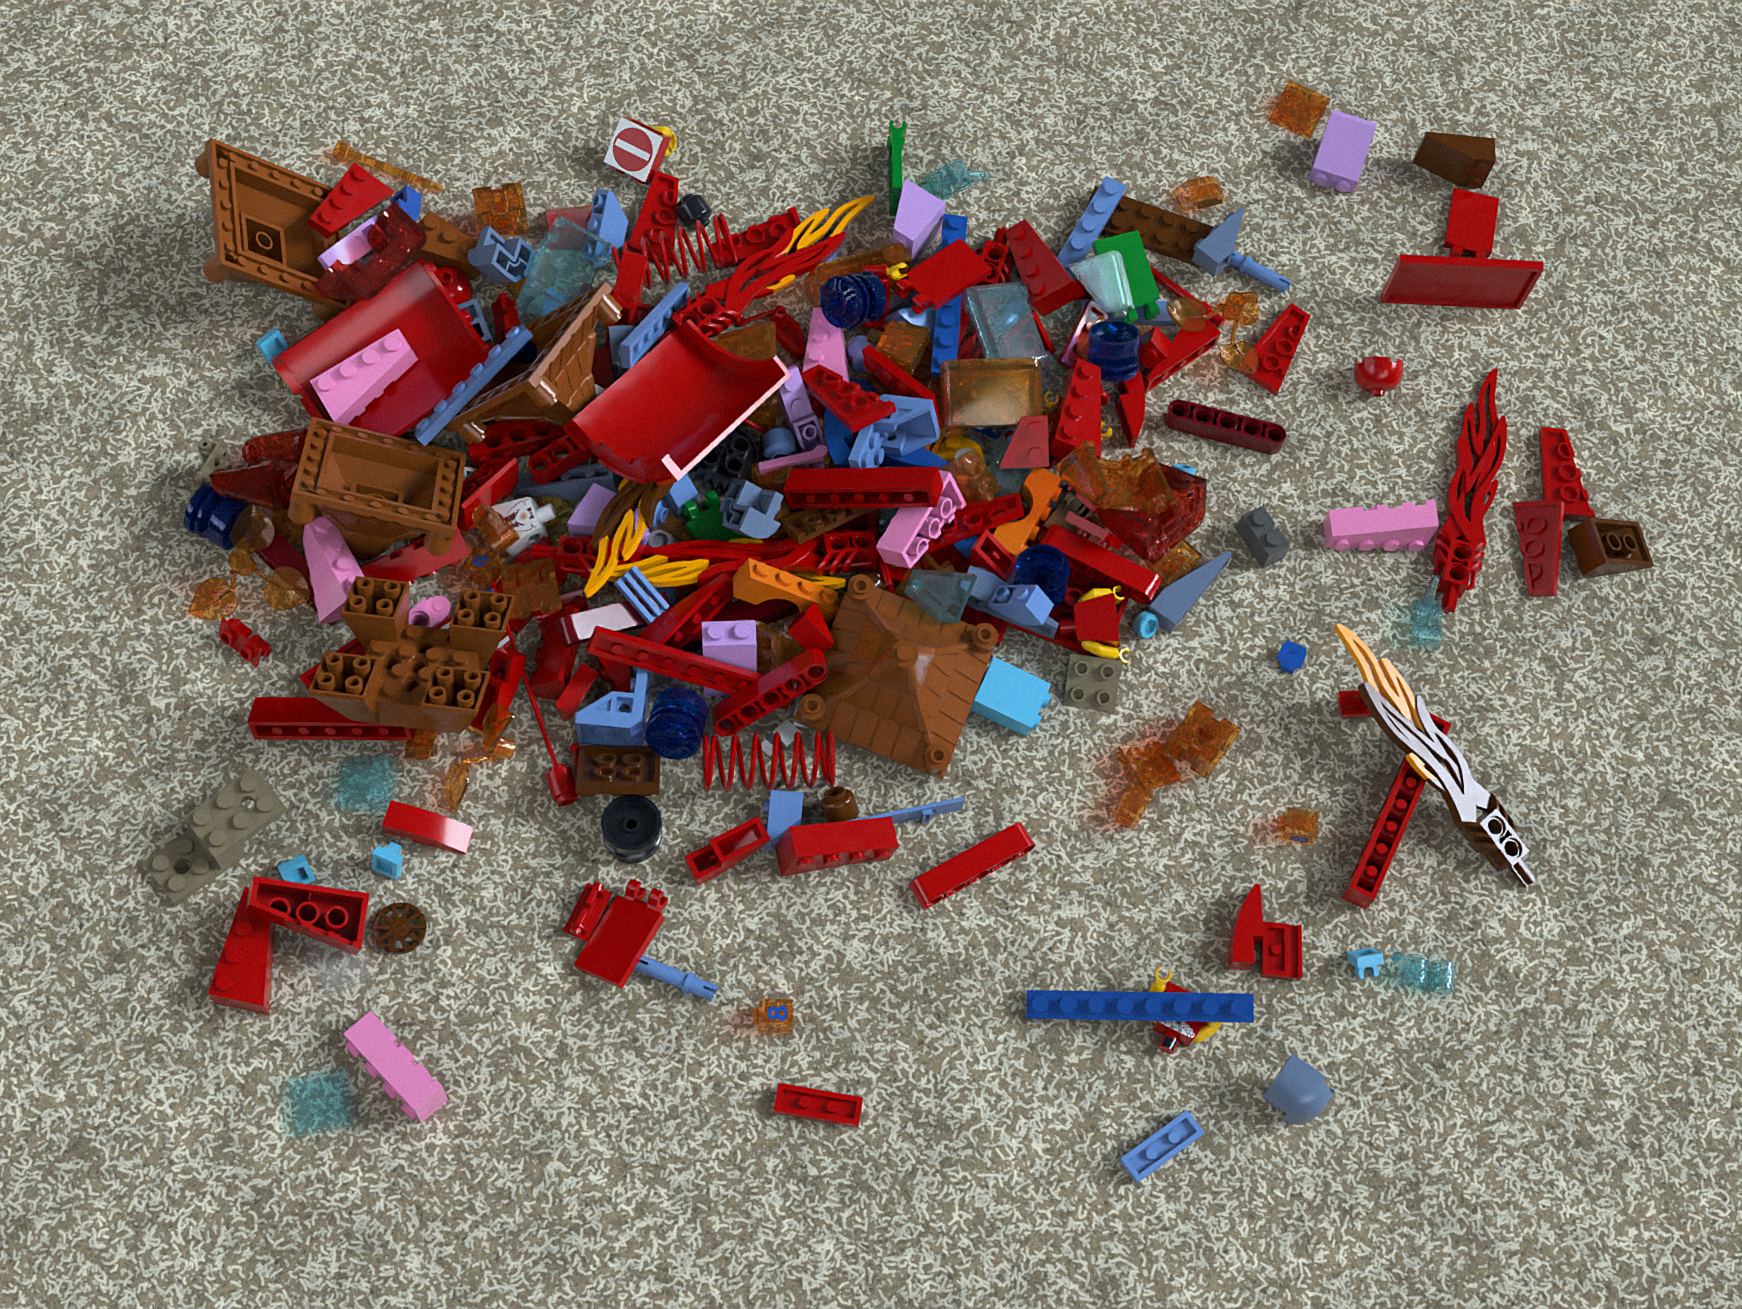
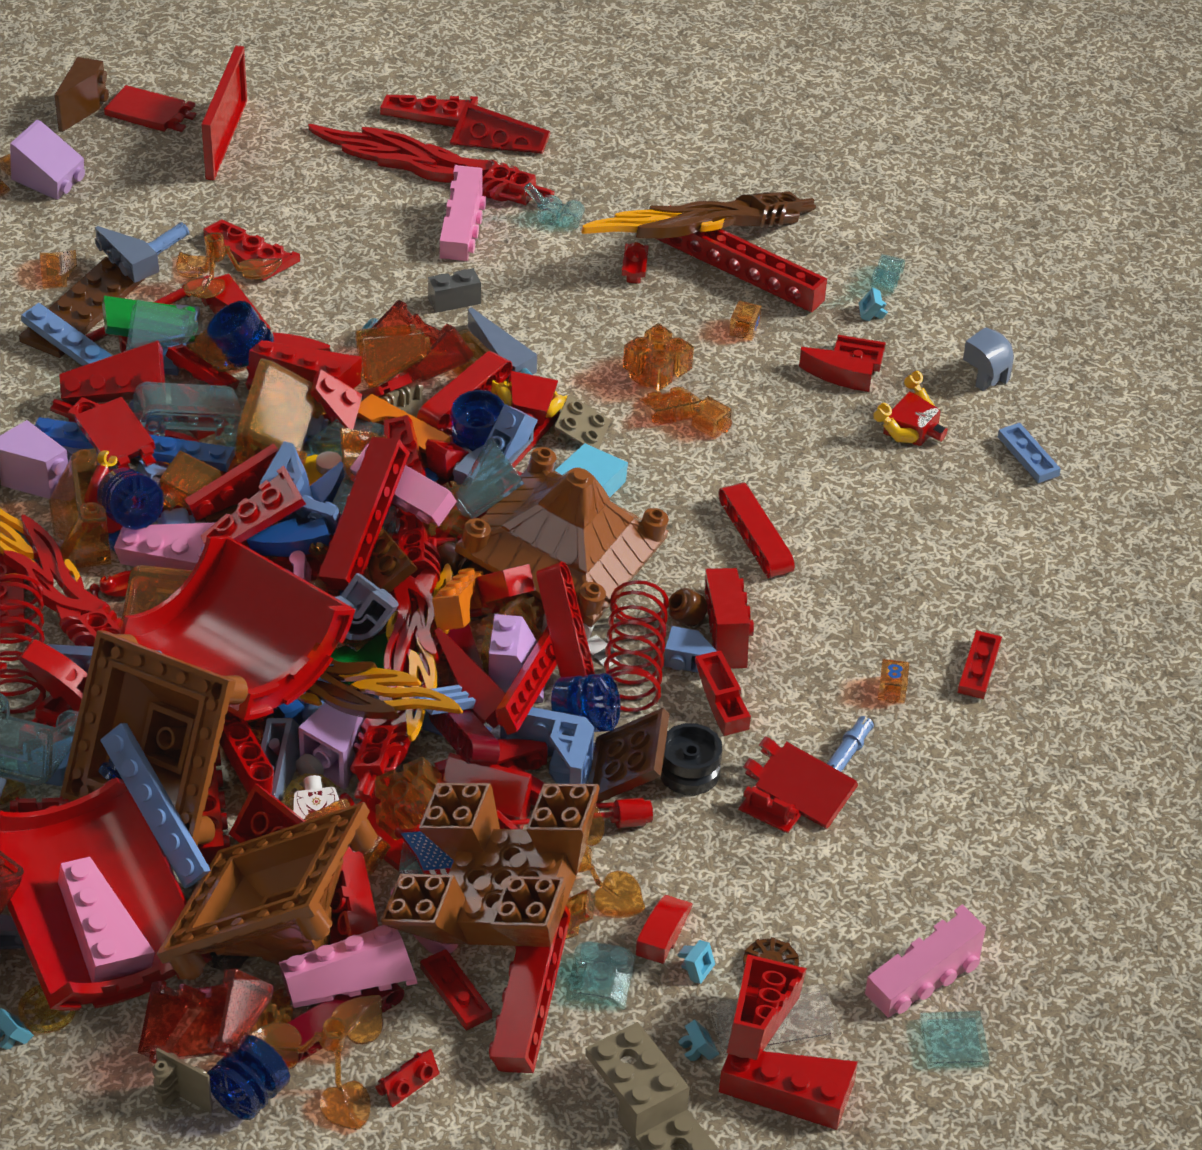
camera: 75 degrees left, 20 degrees down
medium blue piece [848,797,964,824] -> none
blue plate [1026,990,1254,1023] -> none
red plate [1064,511,1124,550] -> none
dark red beam [1164,399,1287,455] -> none
blue piece [1277,640,1306,674] -> none
red cylinder [1354,356,1403,397] -> none
reddish brown slope [1567,517,1654,577] -> none

